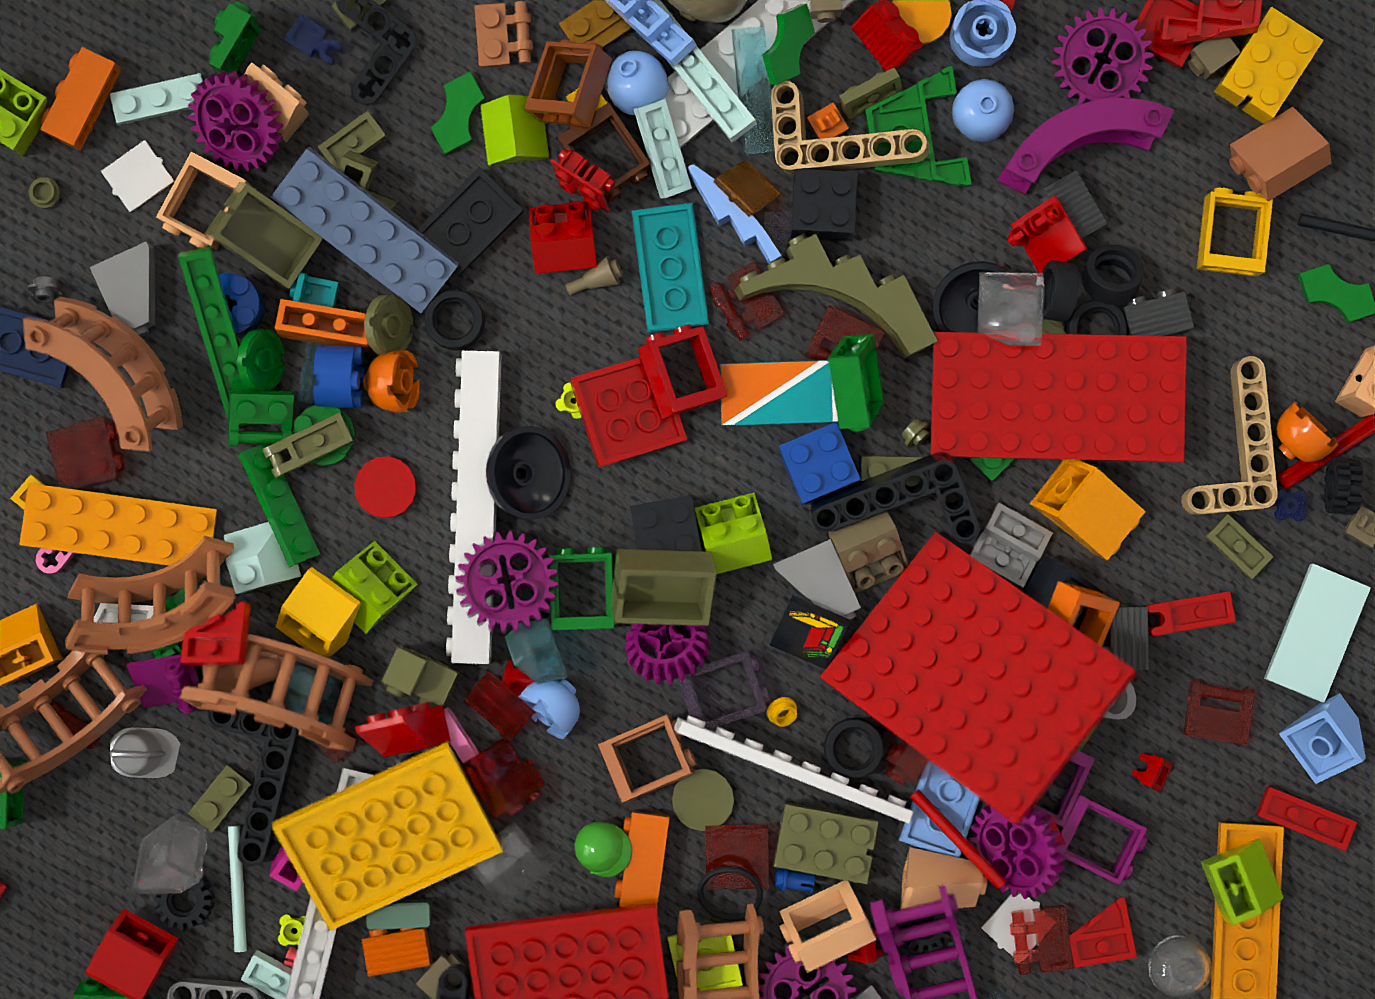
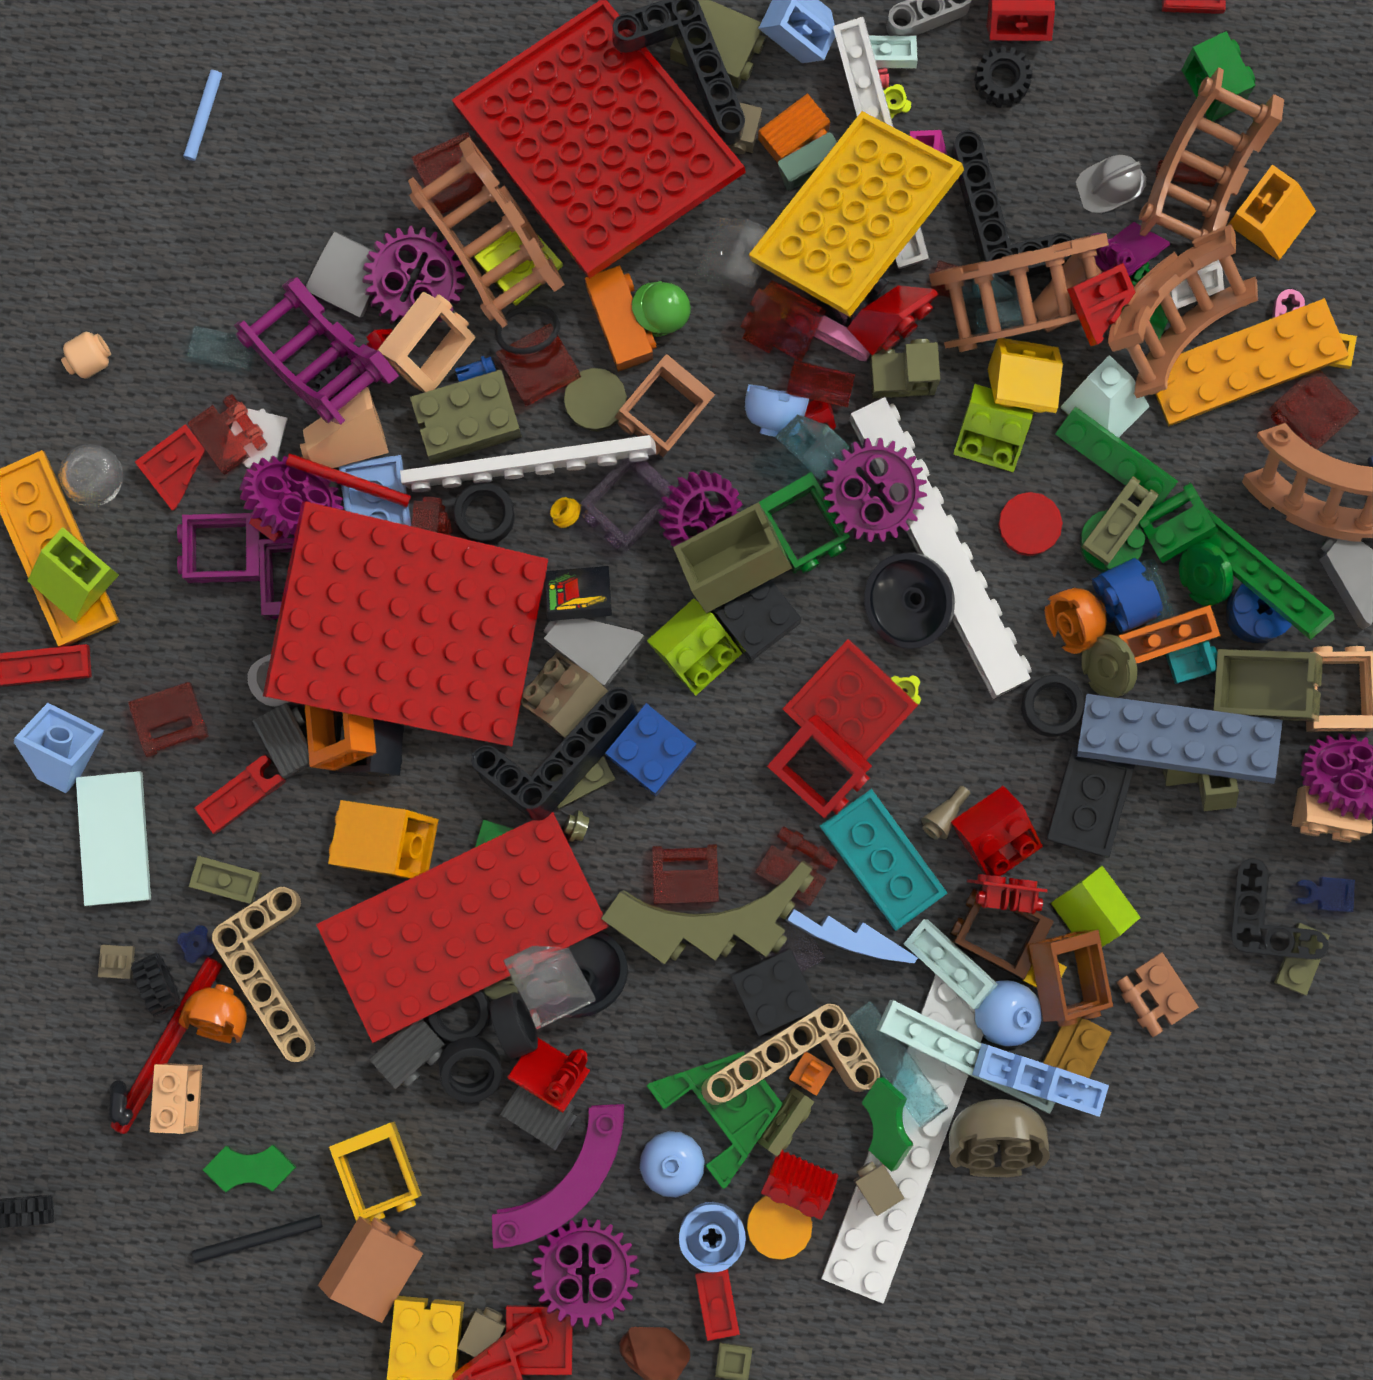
camera: 150 degrees right, 5 degrees down
clear slope [131,813,208,894] -> none
olive plate [187,764,253,833] -> none
light aqua bar [228,825,247,952] -> none
olive plate [318,110,387,169] -> none
green tile [430,72,486,156] -> none
clear orange piece [713,159,781,217] -> none
tile [720,360,838,426] -> none
green window [828,334,885,432] -> none
light grey slope [969,503,1053,591] -> none
red tile [1132,754,1174,792] -> none

